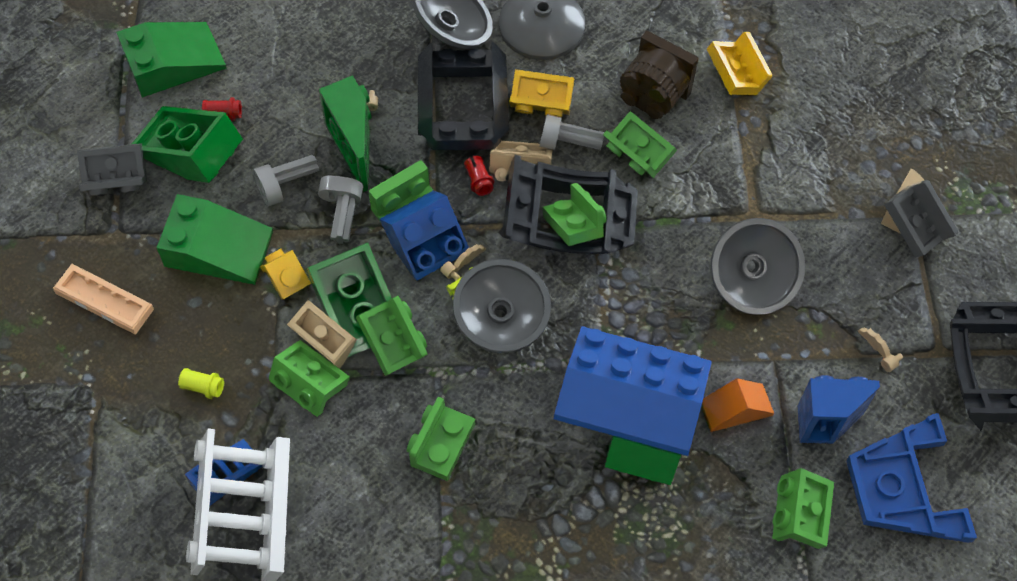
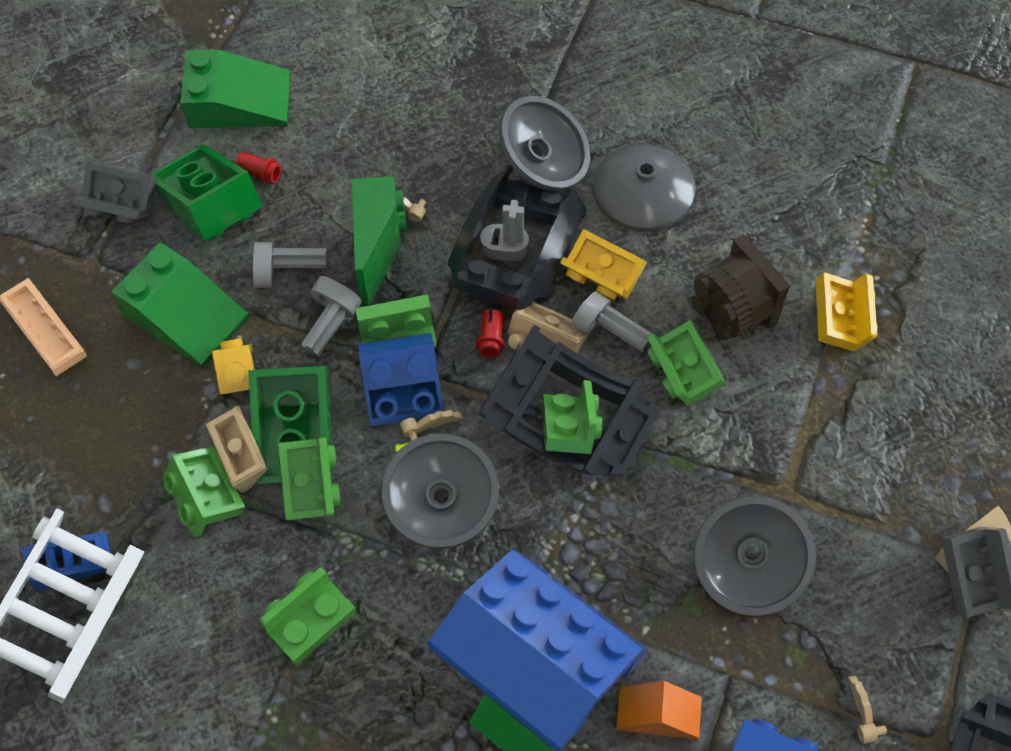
camera: 25 degrees right, 0 degrees up
neon yellow pin [178,368,224,399] -> none
none -> light grey piece [480,200,529,262]

